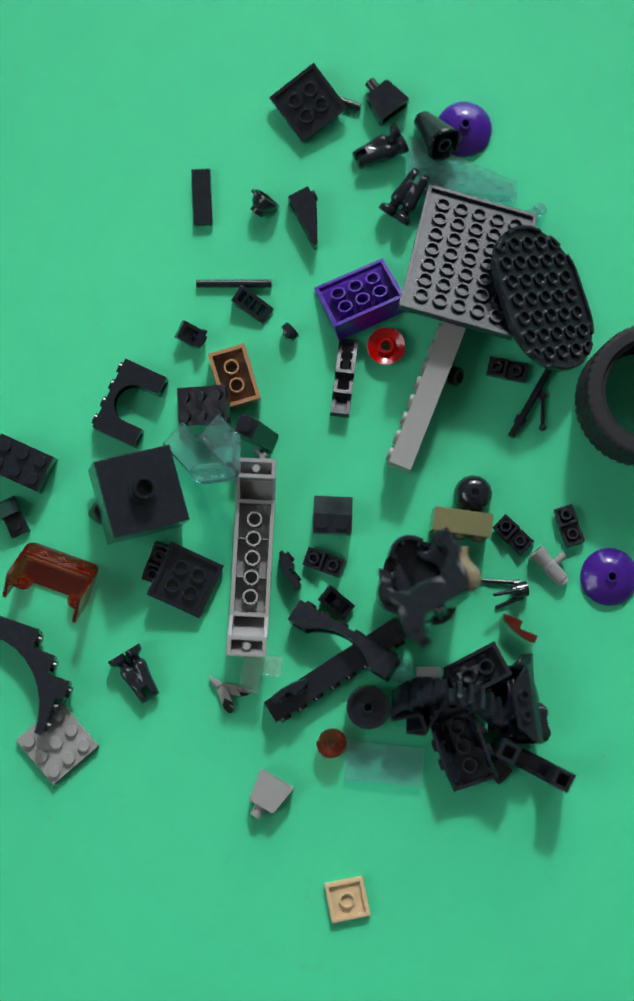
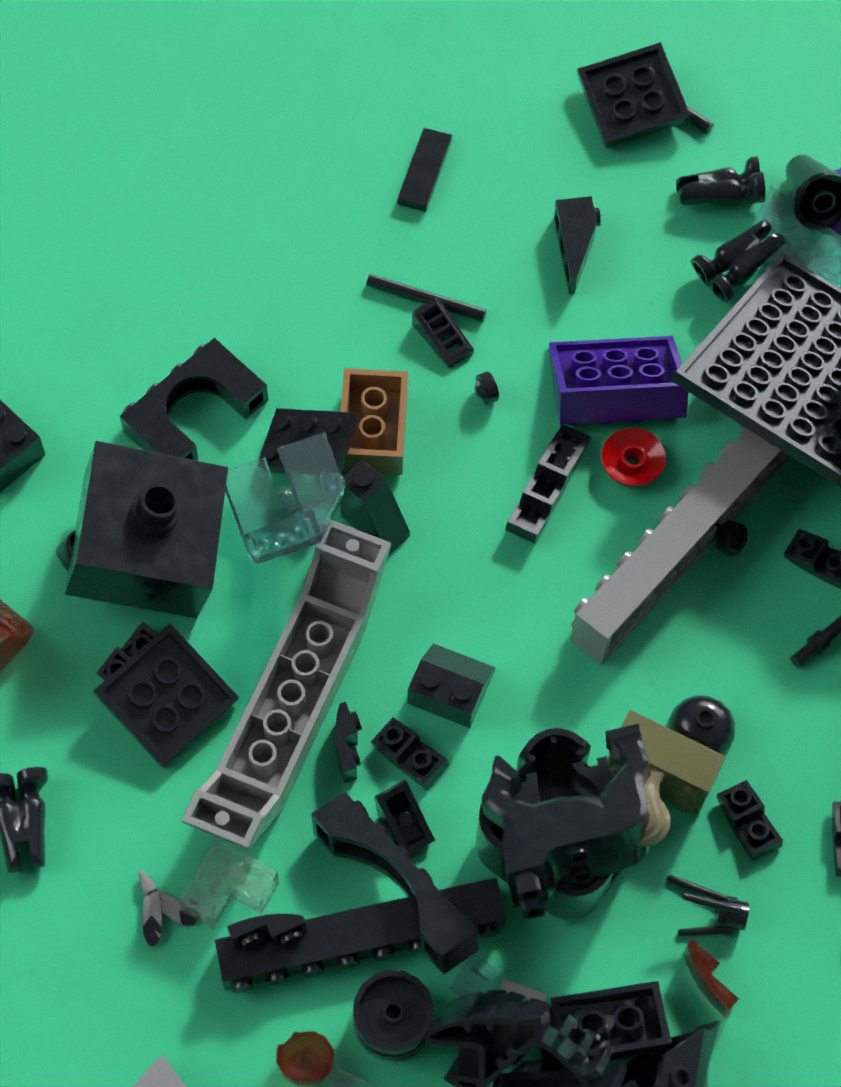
camera: 20 degrees right, 20 degrees down
black bracket [175,320,207,348] -> none
black piece [250,188,280,218] -> none
black torso [365,78,409,127] -> none
light grey piece [529,545,569,586] -> none

